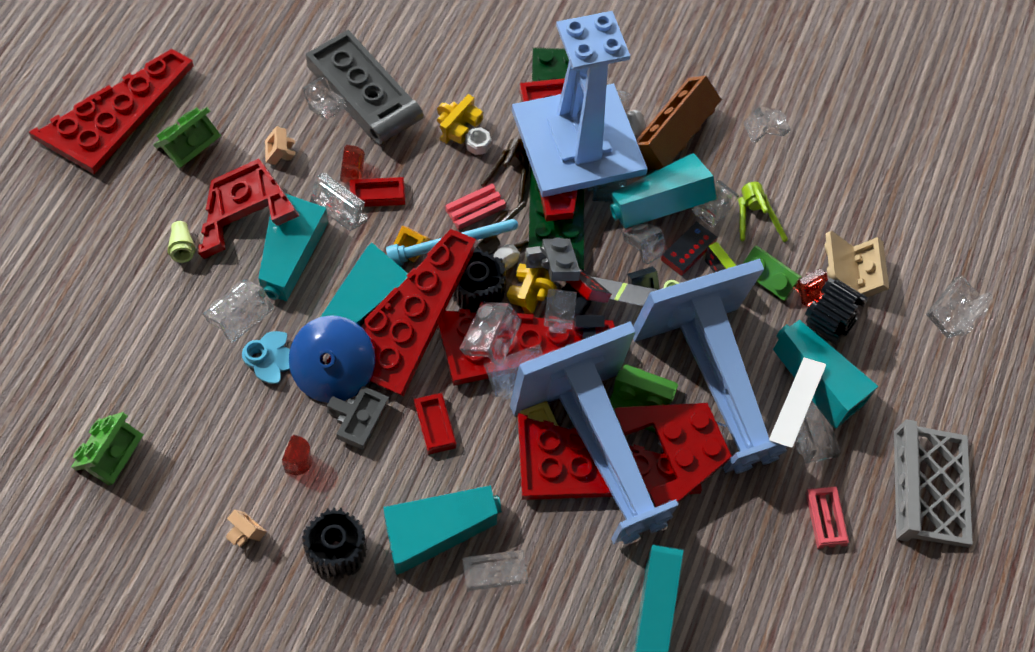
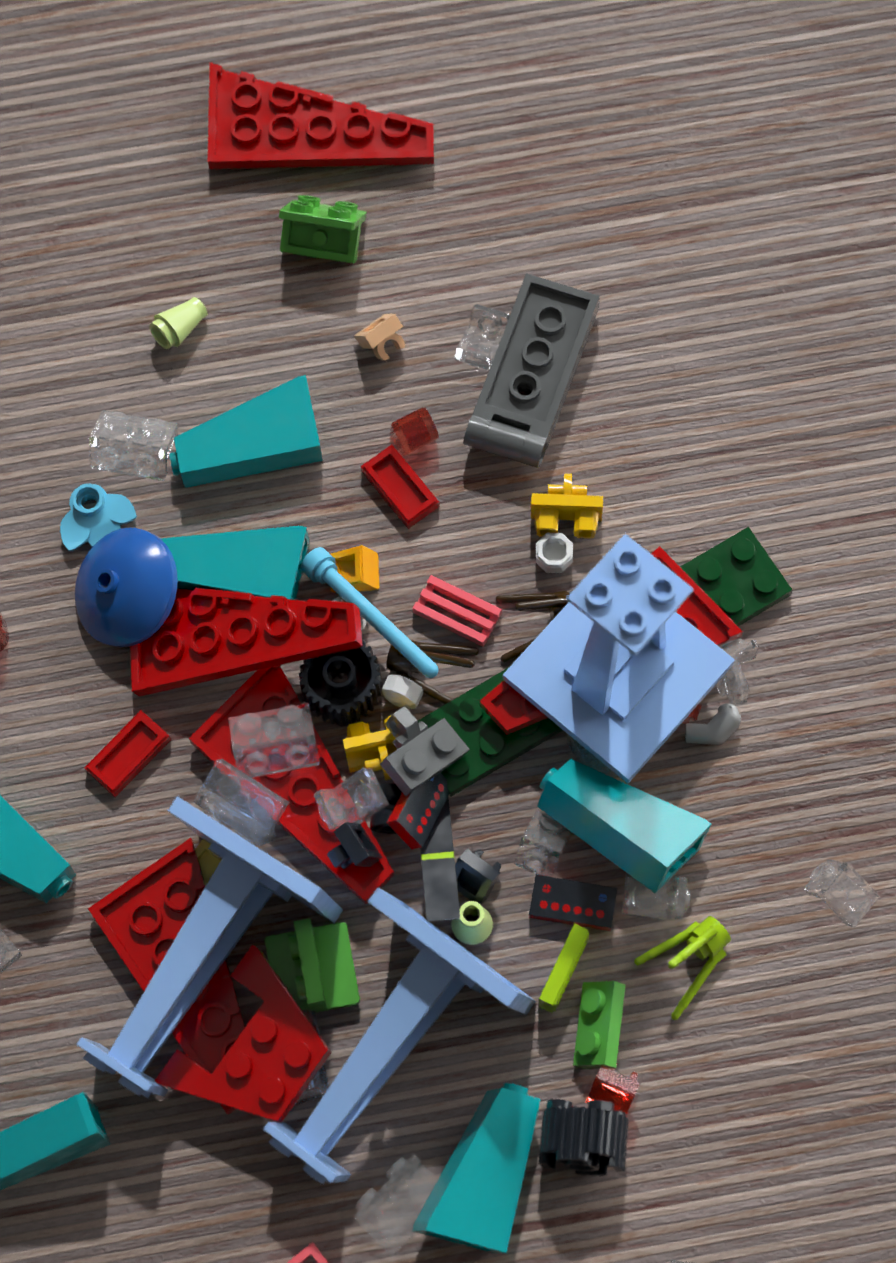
camera: 65 degrees right, 10 degrees up
red wing [198,158,299,259] -> none
clear bracket [310,172,368,232] -> none
dark grey hinge [327,386,389,450] -> none
dark orange brick [636,75,722,171] -> none
white sticker [769,358,826,448] -> none
tan bracket [825,231,889,297] -> none

